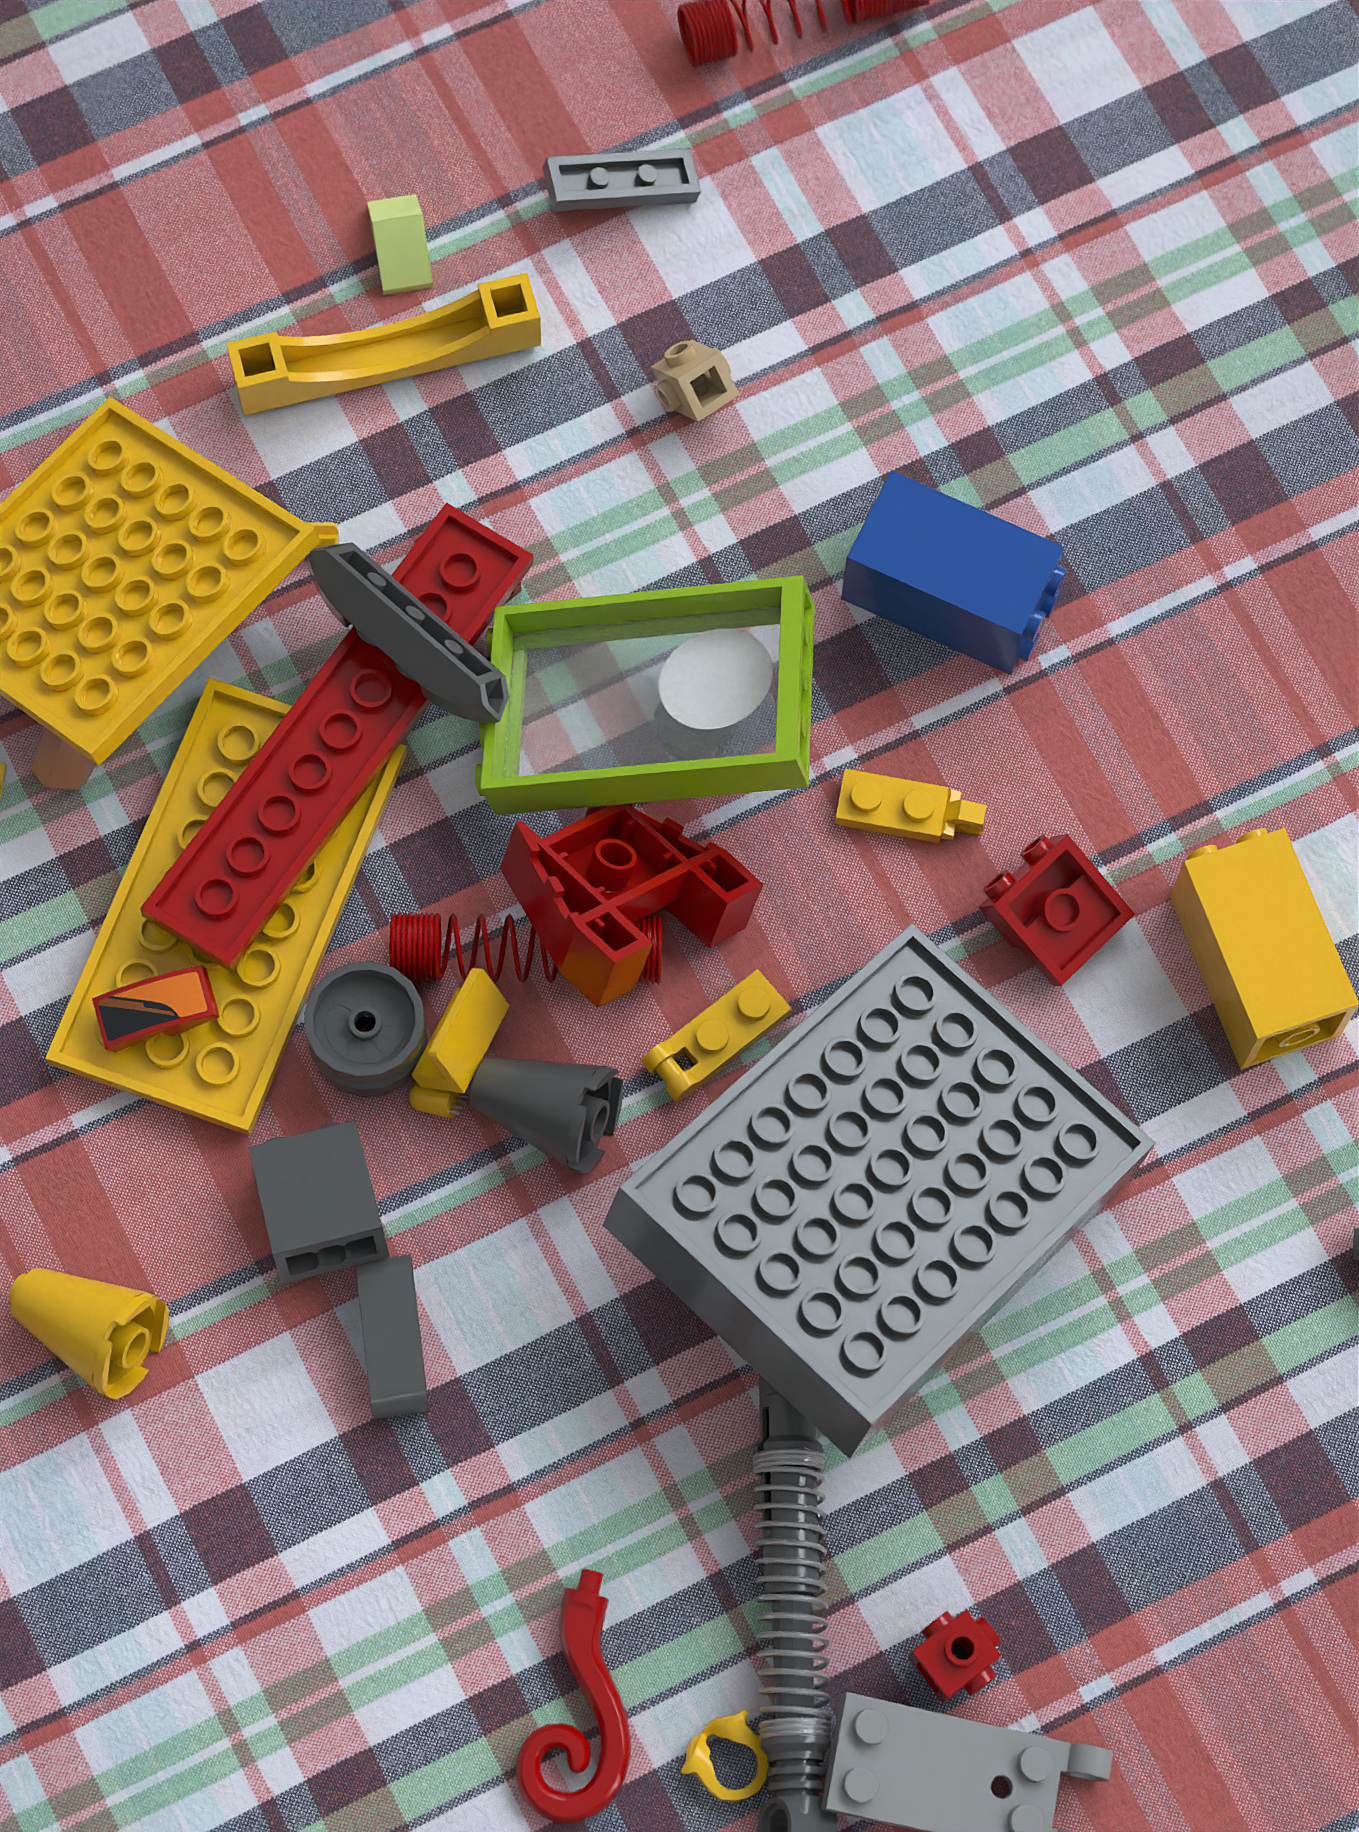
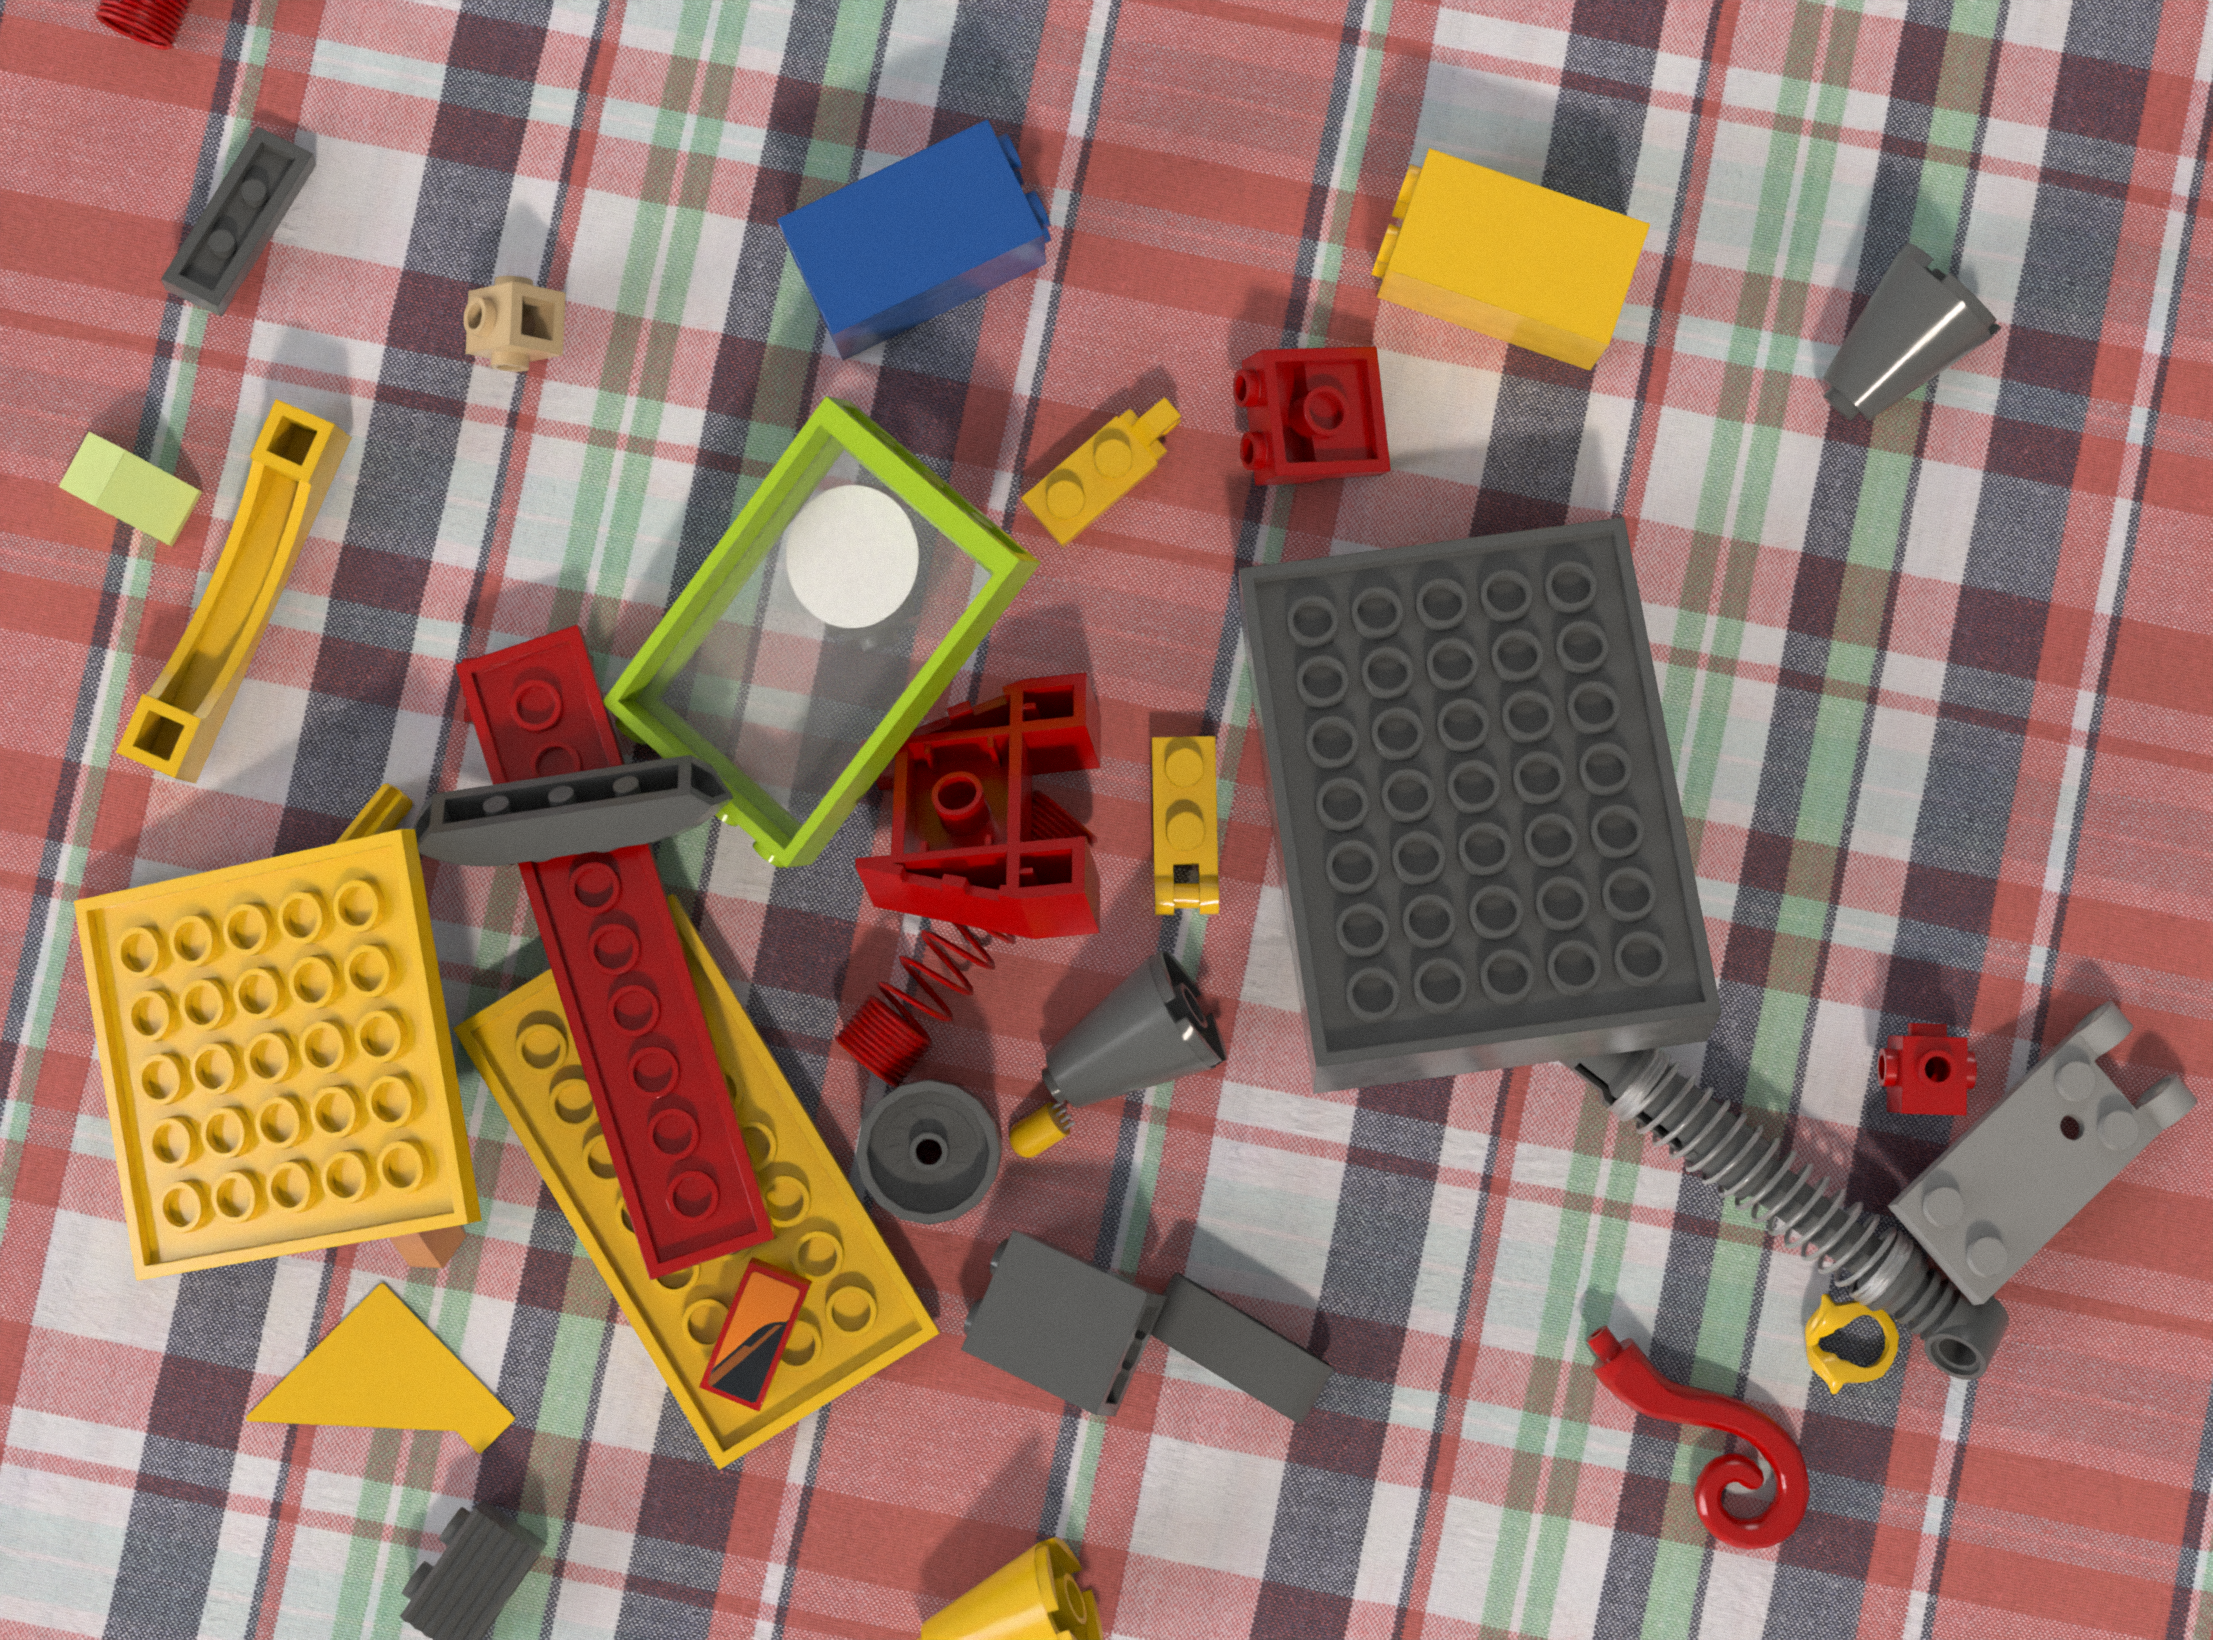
camera: 50 degrees left, 15 degrees up
yellow panel [411,968,510,1093] -> none

